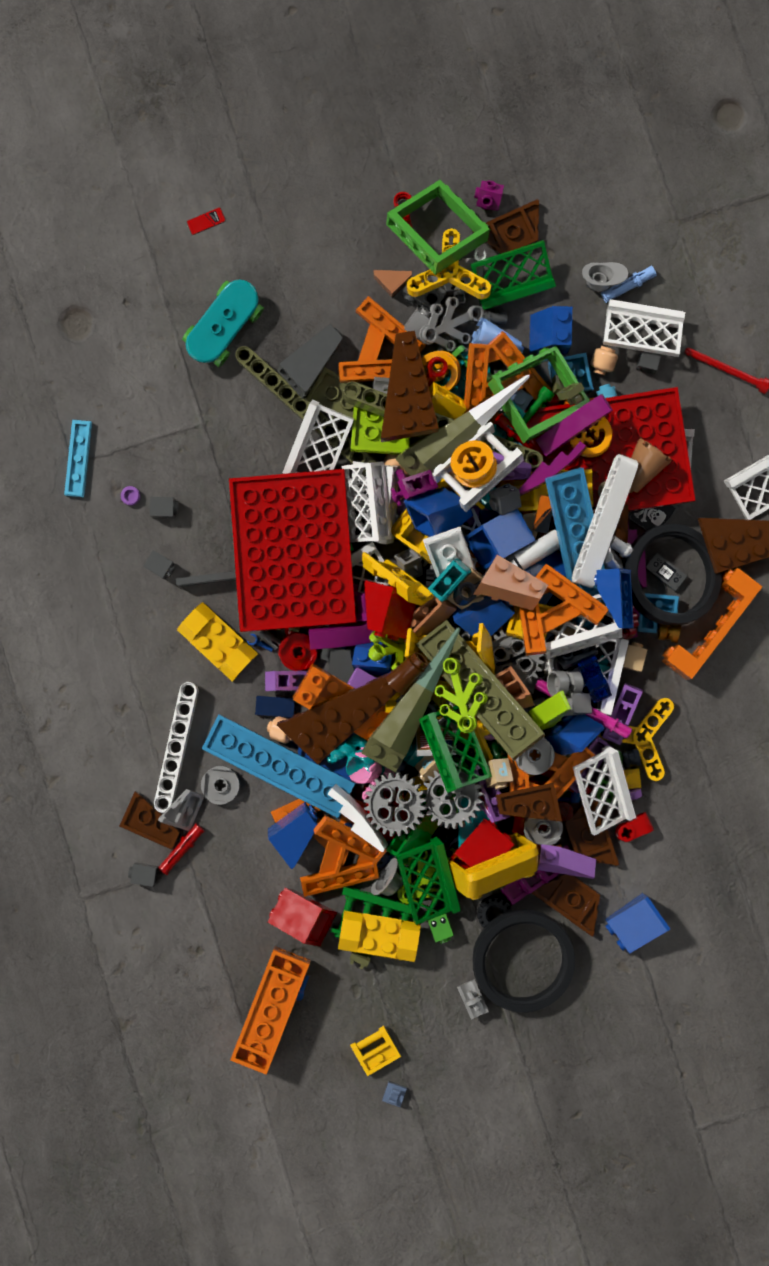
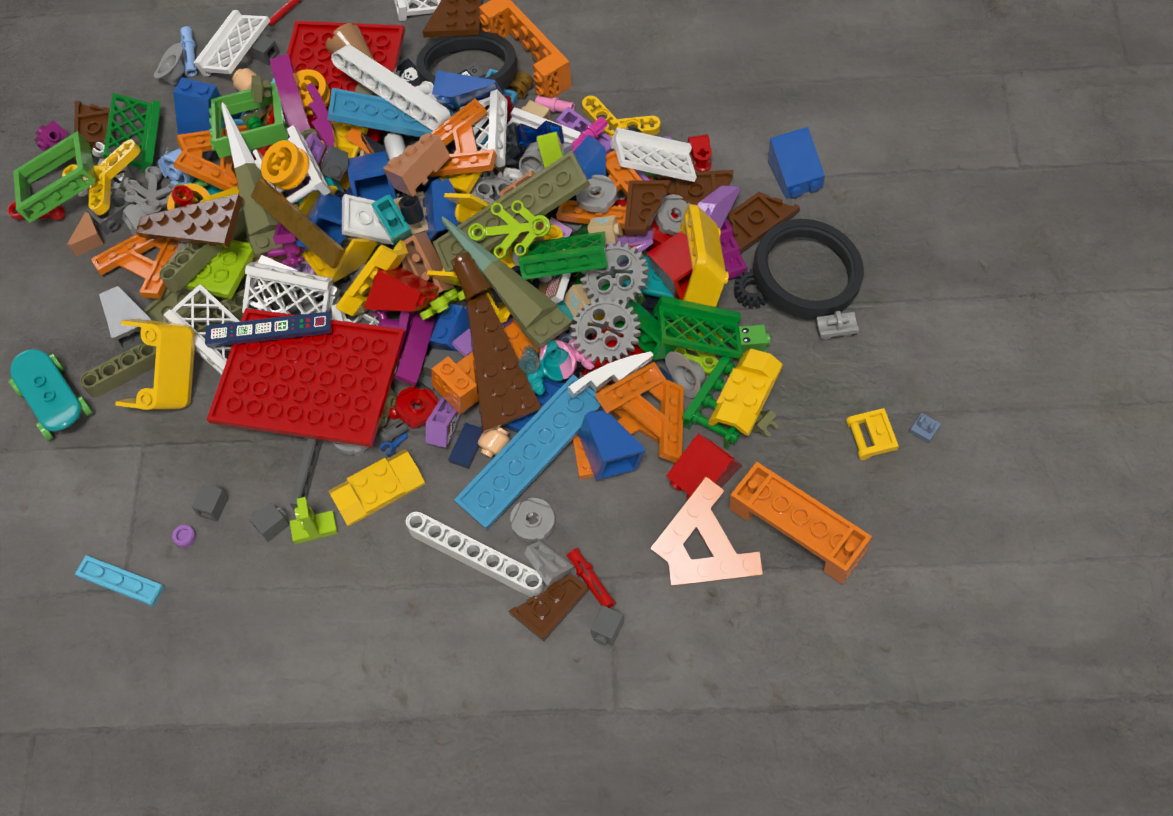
camera: 70 degrees left, 25 degrees down
none -> yellow windscreen [115,319,196,410]
none -> dark blue tile [205,311,332,347]
none -> pearl gold tile [250,179,345,268]
none -> lime bracket [289,497,338,544]
none -> clear light blue cone [518,345,540,374]
none -> bright pink pin [535,95,575,113]
none -> plate [650,477,763,586]

